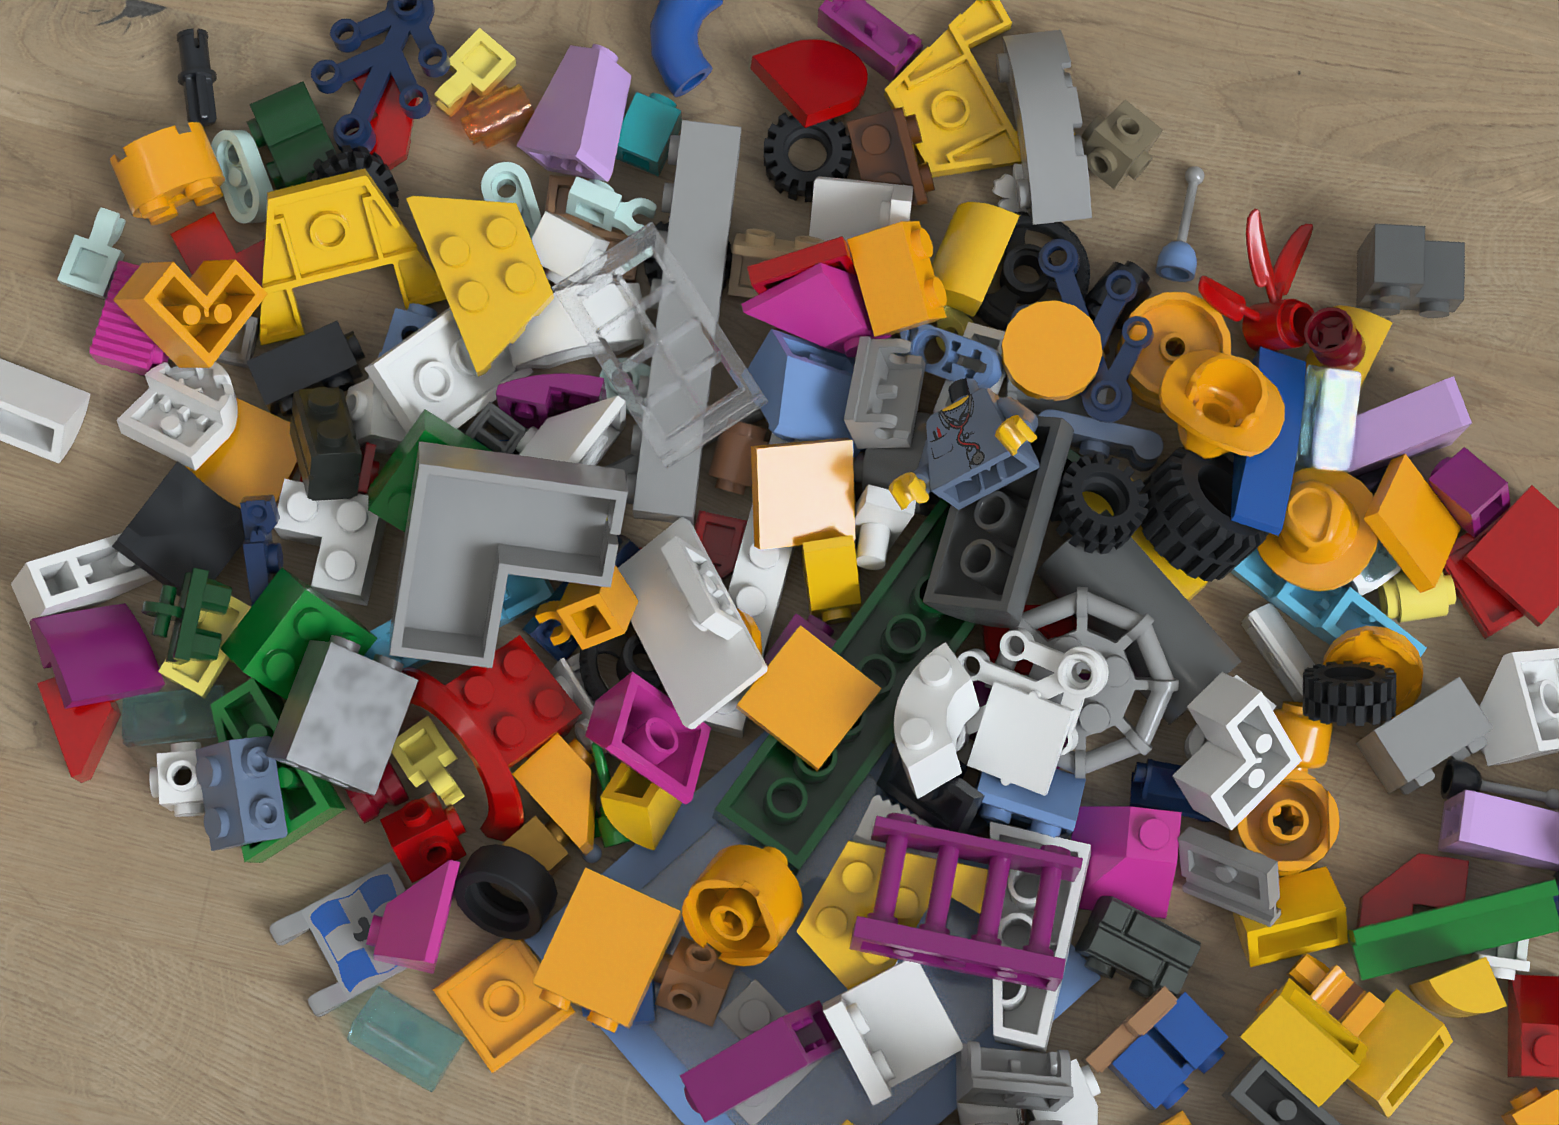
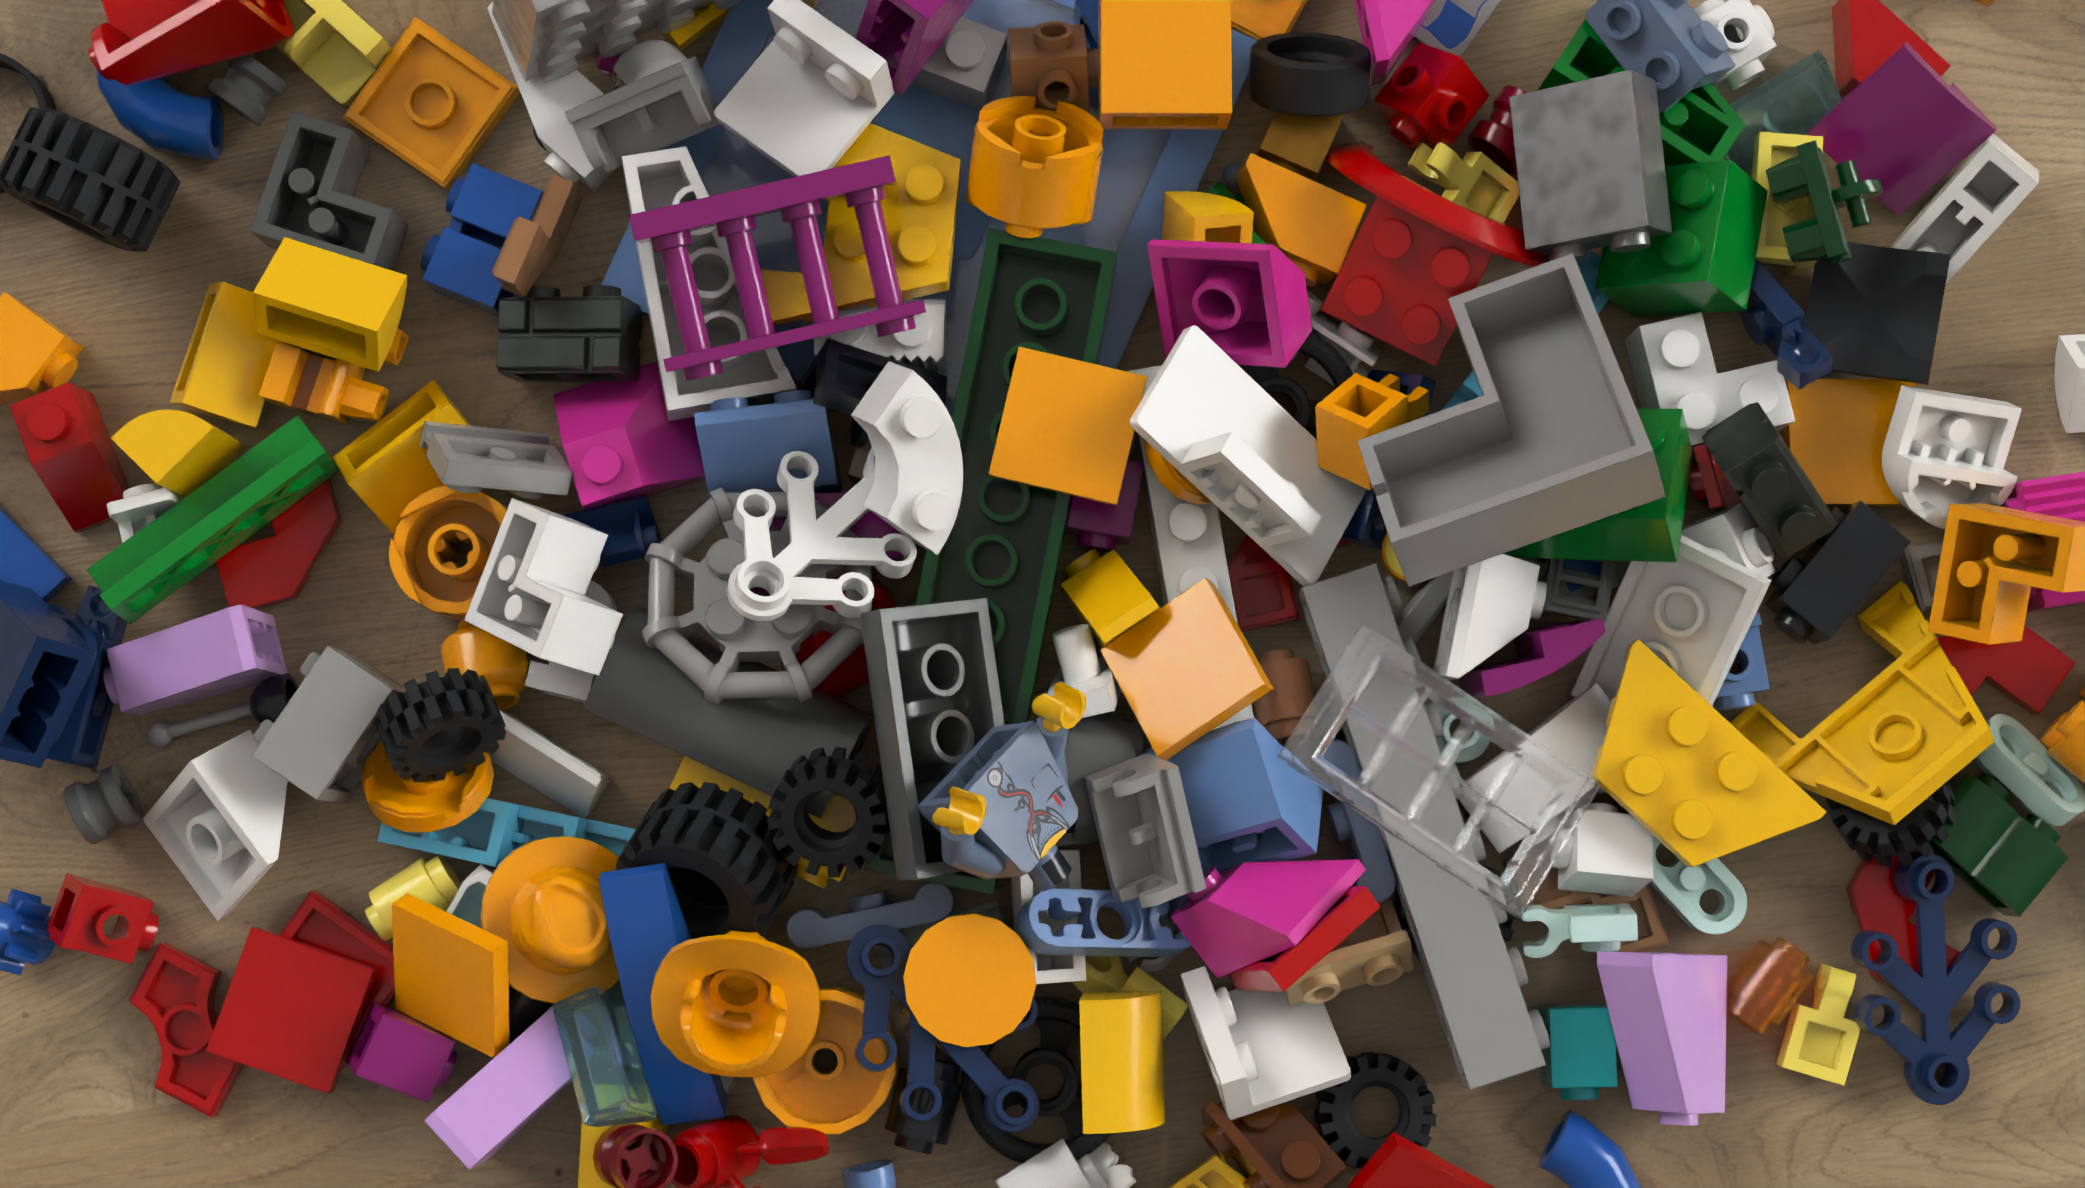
camera: 155 degrees right, 5 degrees up
light orange brick [847,221,947,337] -> none
white piece [967,680,1075,796] -> none
none -> sand blue plate [1305,735,1396,902]

